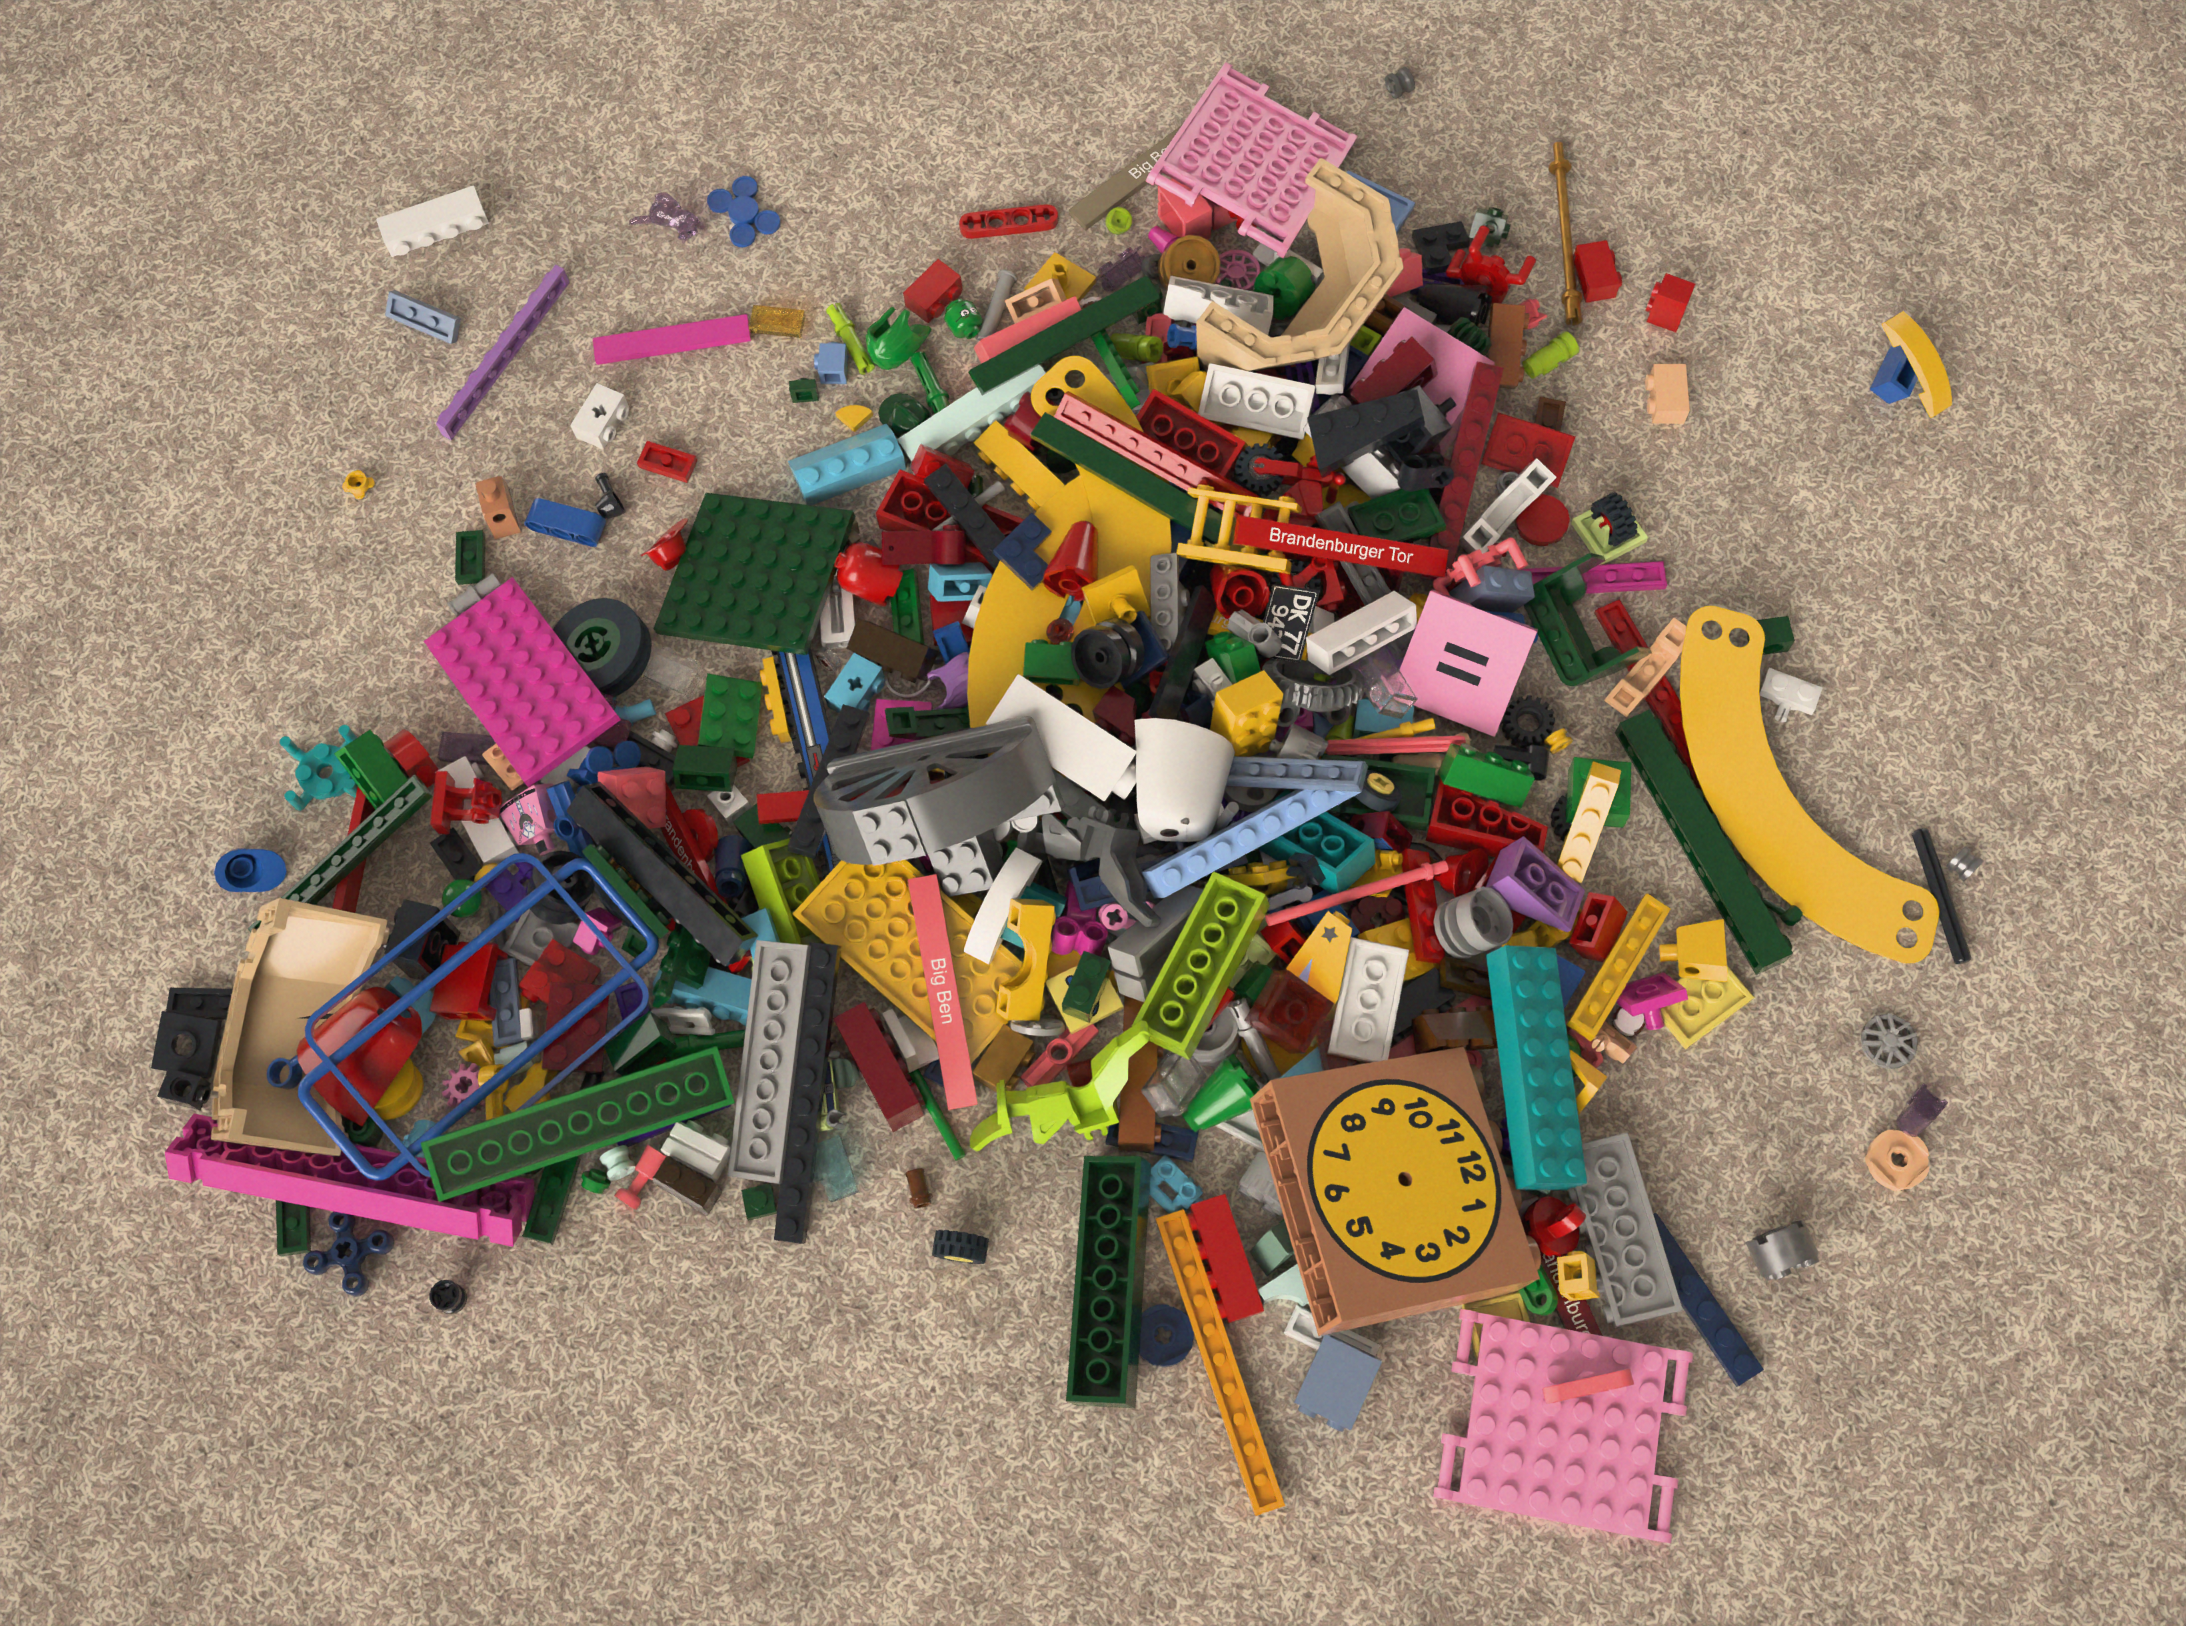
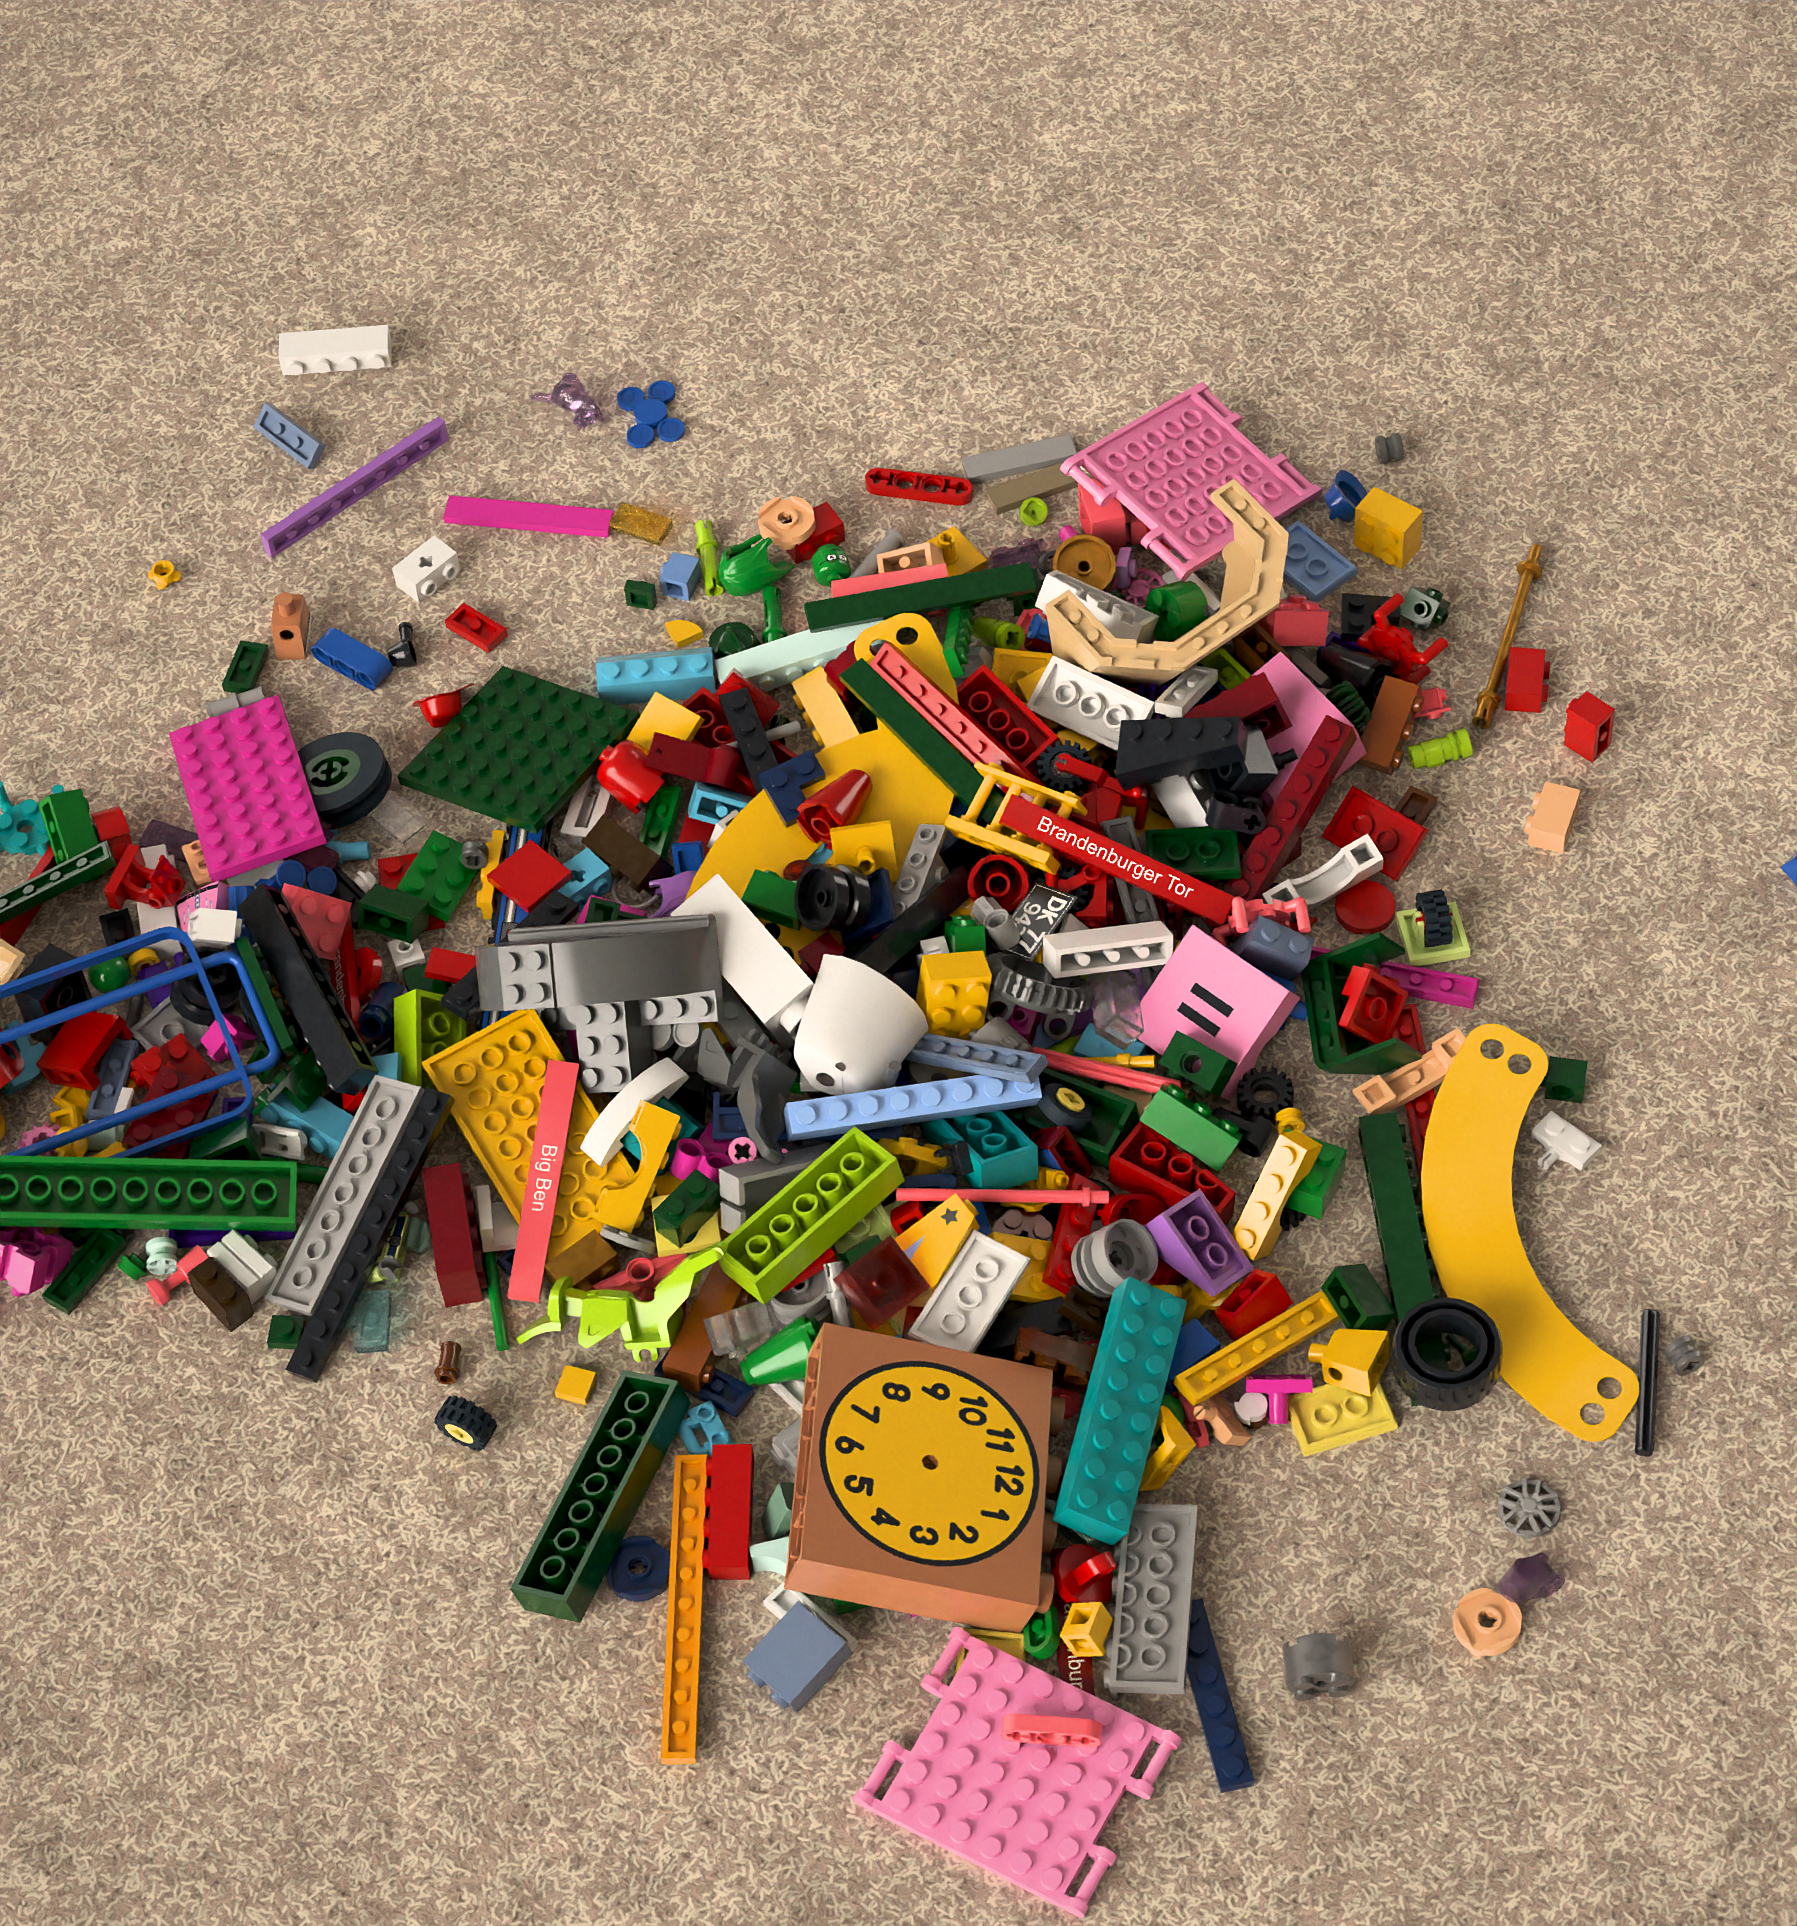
camera: 20 degrees right, 15 degrees down
none -> white brick [187,908,242,948]
none -> dark grey bush [461,841,489,870]
none -> red tile [487,839,573,914]
none -> yellow tile [555,1365,597,1405]
none -> yellow tile [626,691,704,751]
none -> light nougat plate [758,496,816,550]
none -> light grey tile [962,434,1077,484]
none -> lavender plate [1116,547,1138,588]
none -> dark green brick [1159,1030,1238,1097]
none -> dark green brick [1321,1263,1396,1331]
none -> blue piece [1324,470,1367,522]
none -> red plate [1338,963,1409,1045]
none -> yellow brick [1354,486,1423,569]
none -> black tyre [1391,1298,1503,1411]

